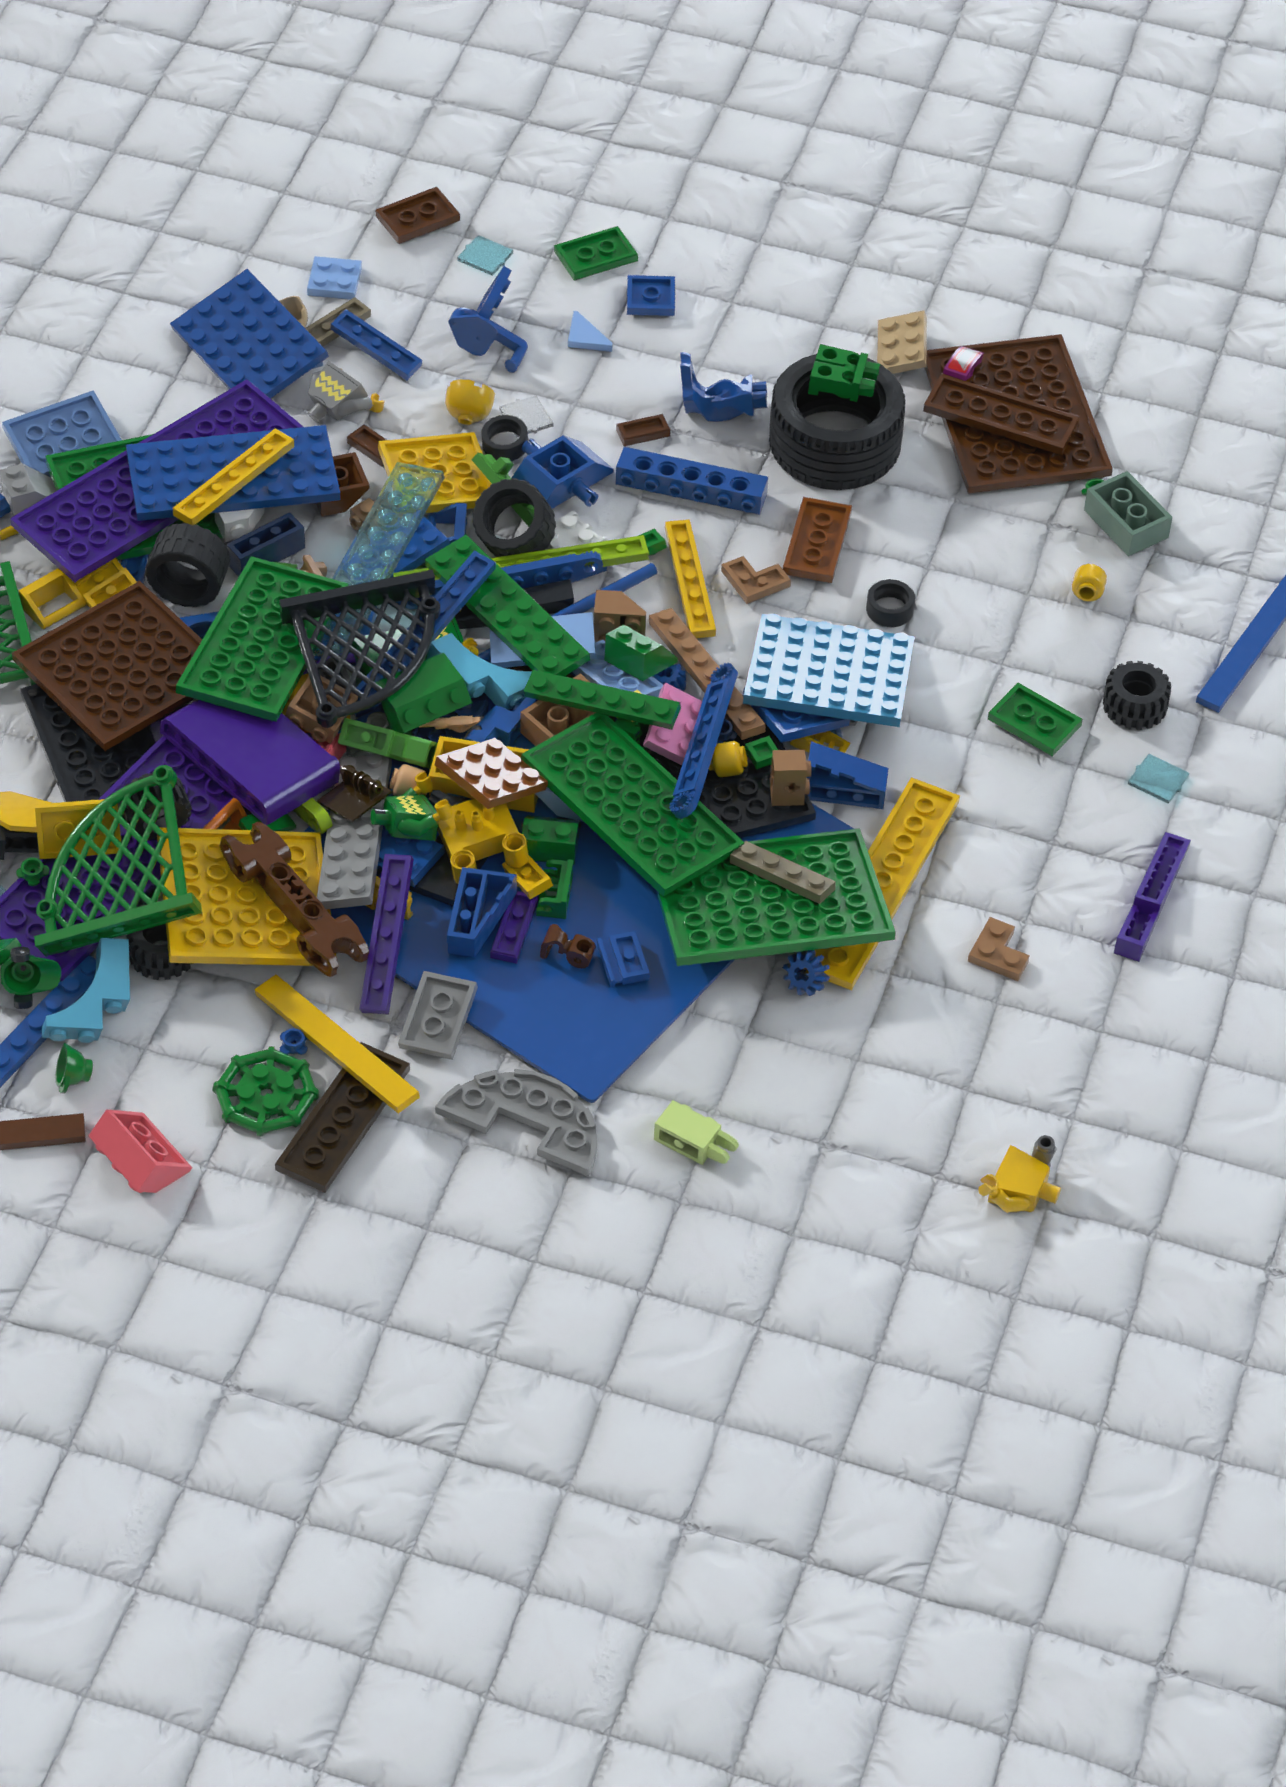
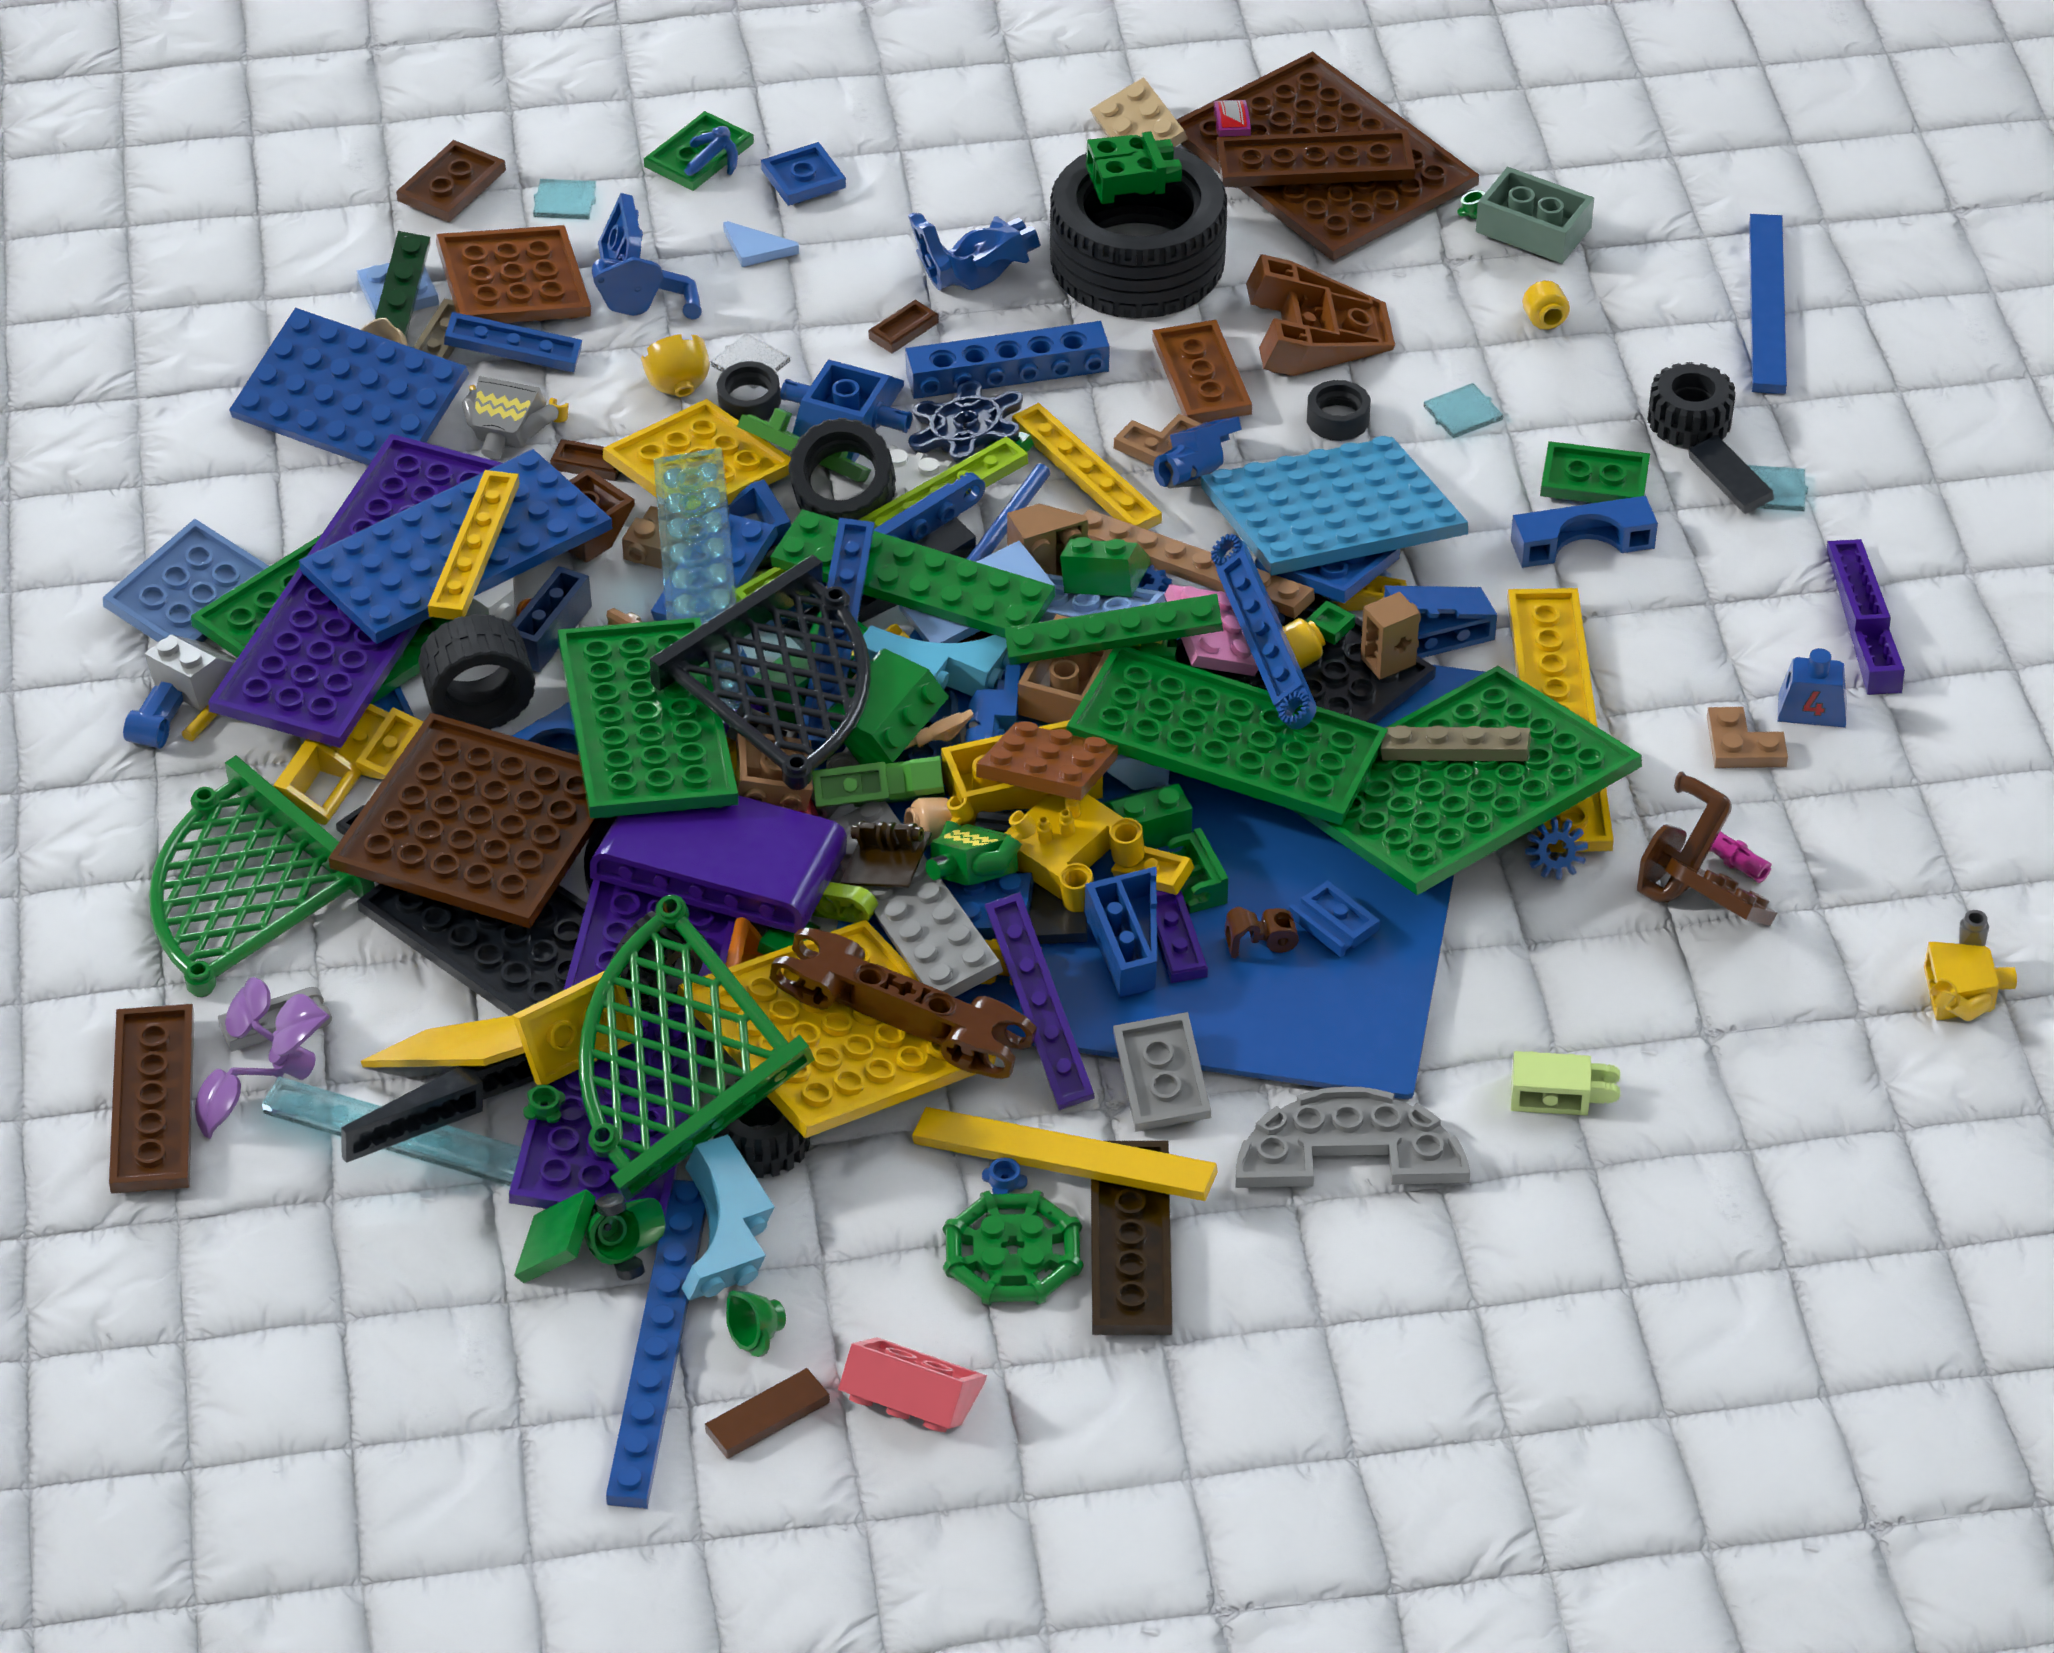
camera: 25 degrees left, 5 degrees down
none -> dark green plate [375,231,431,337]
none -> dark orange plate [436,225,591,324]
none -> blue piece [684,126,738,176]
none -> dark blue plate [908,380,1023,464]
none -> blue plate [1153,417,1242,489]
none -> dark orange wedge [1246,254,1395,376]
none -> clear light blue piece [1423,383,1503,439]
none -> blue arch [1511,496,1658,568]
none -> reddish brown plate [1637,771,1778,926]
none -> black tile [1688,435,1774,514]
none -> dark pink pin [1710,831,1772,883]
none -> blue torso [1777,648,1847,728]

